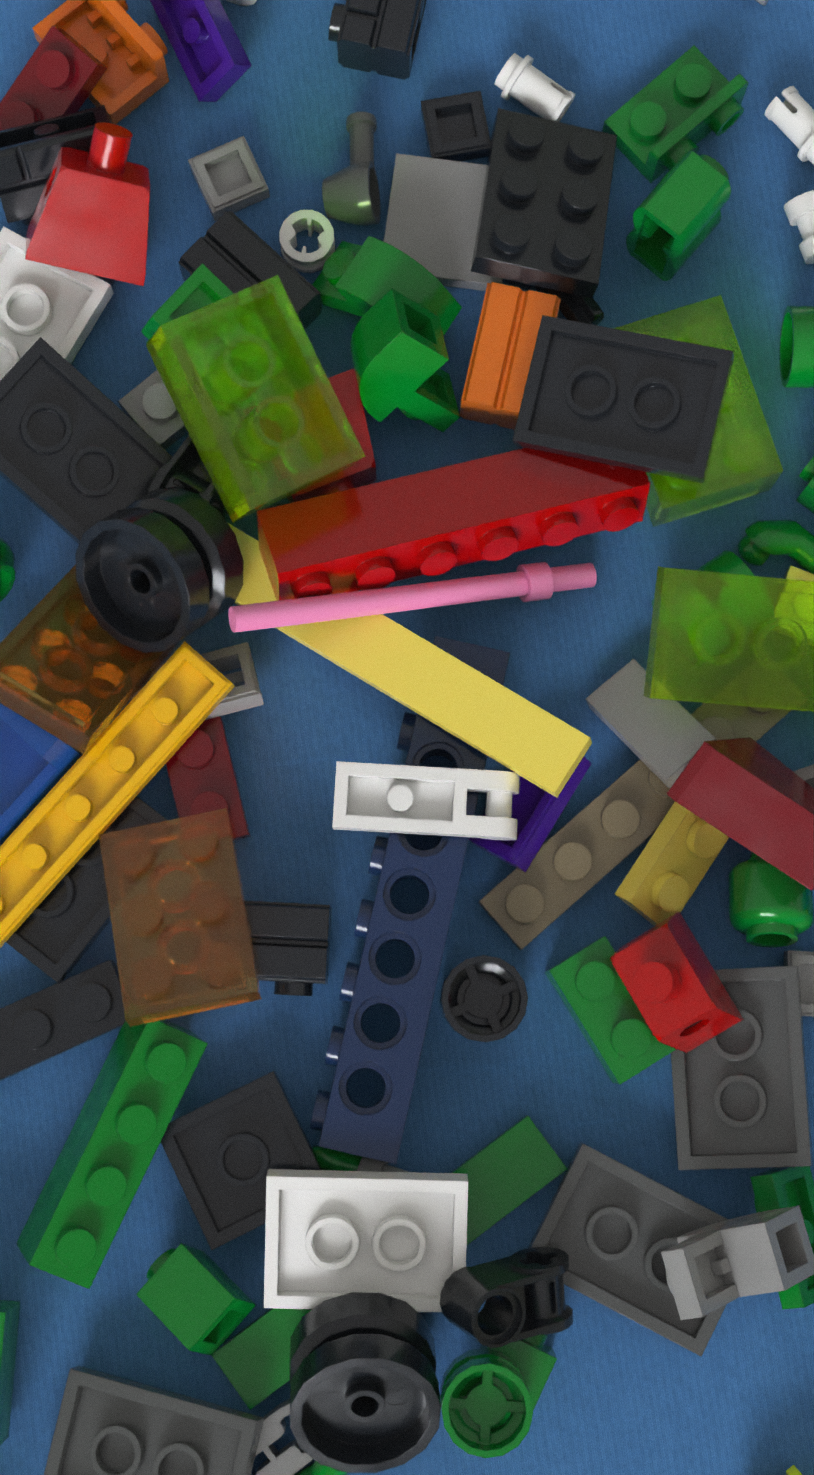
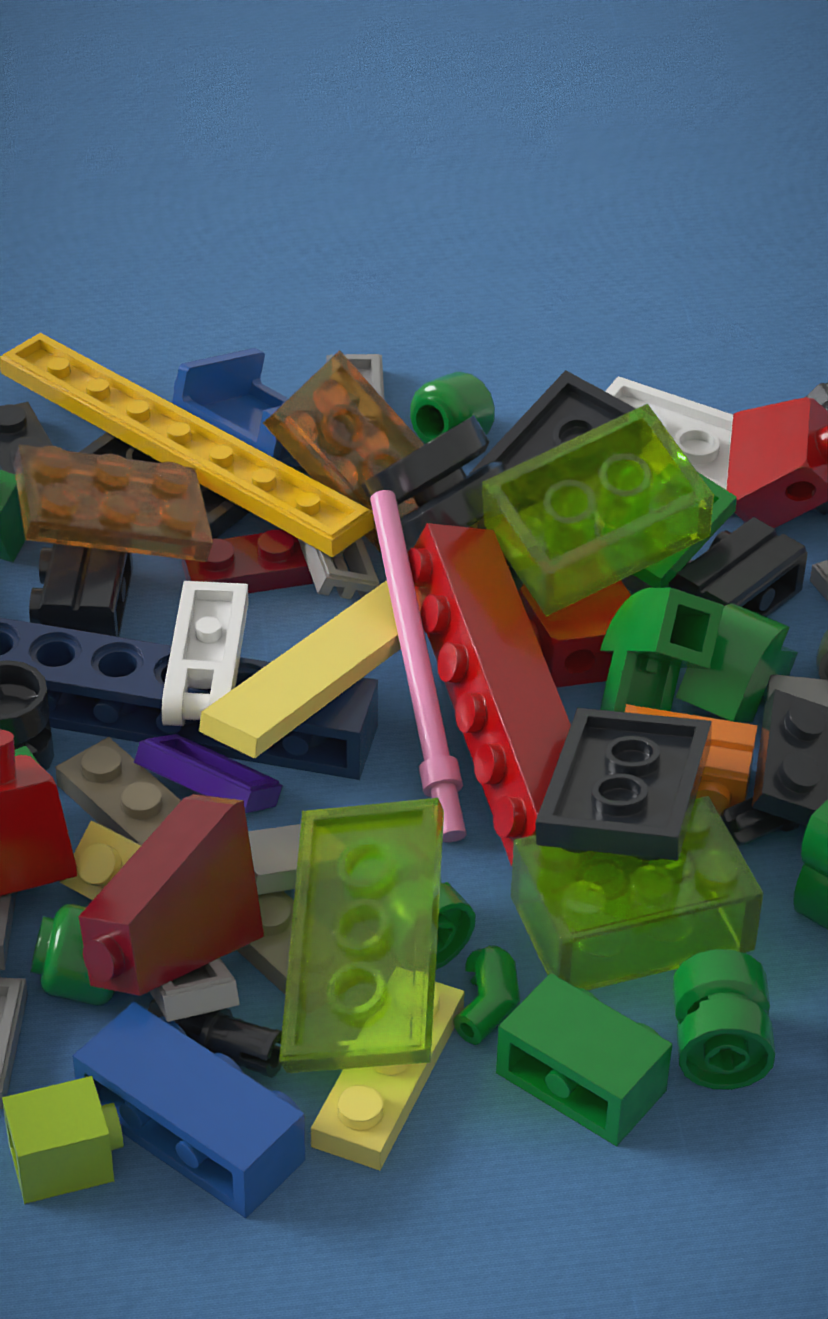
camera: 90 degrees right, 40 degrees down
white bush [279,209,335,273] -> none

